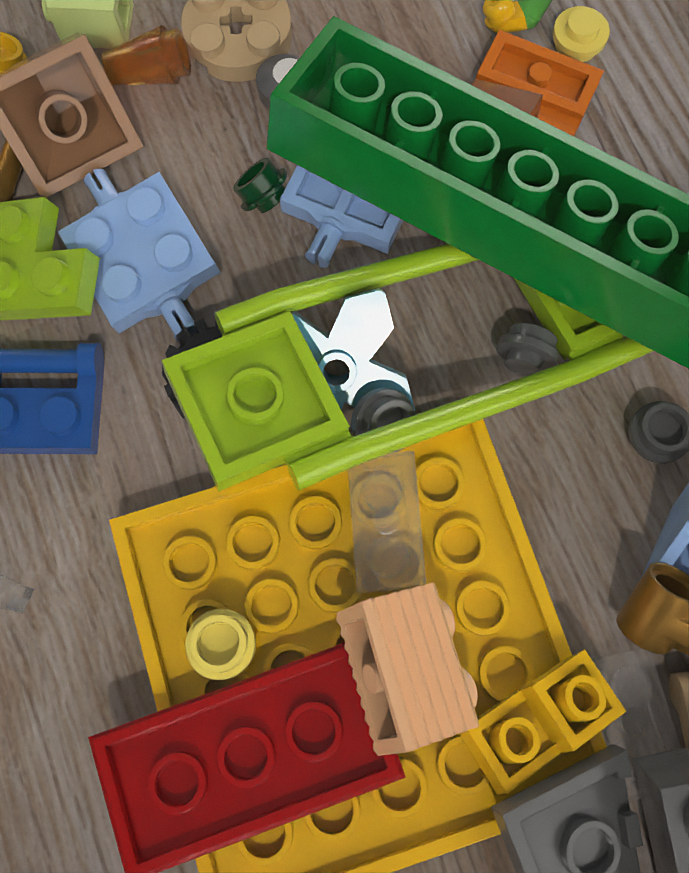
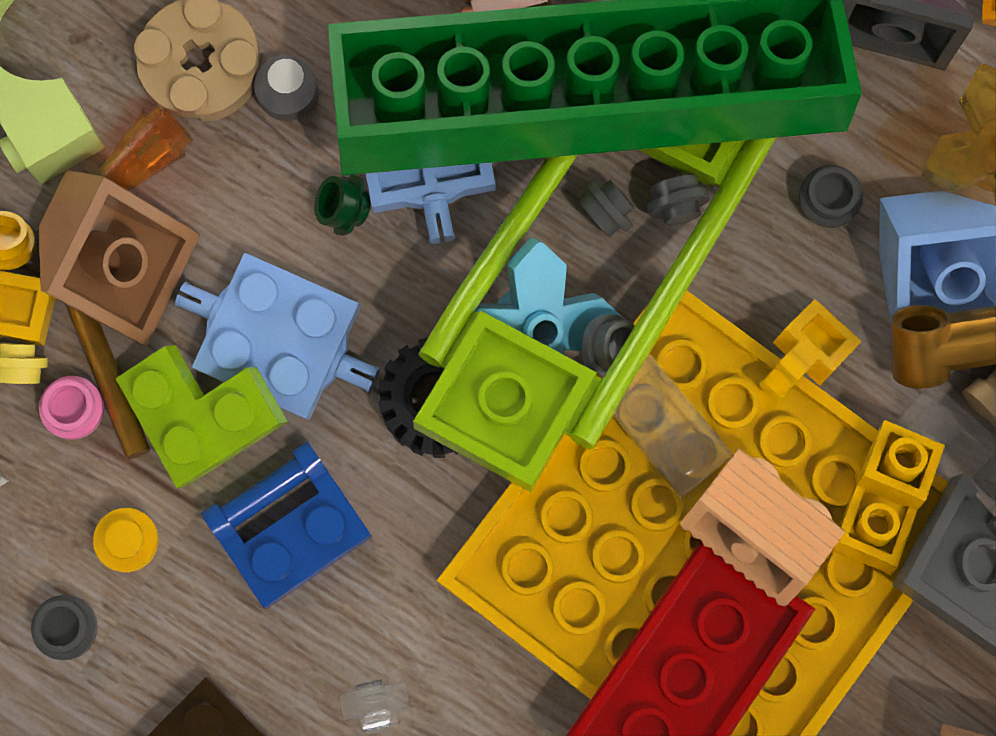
camera: 35 degrees left, 5 degrees up
light yellow plate [185,609,256,680] -> none
none -> dark grey plate [578,178,635,237]
none -> yellow plate [759,299,862,403]

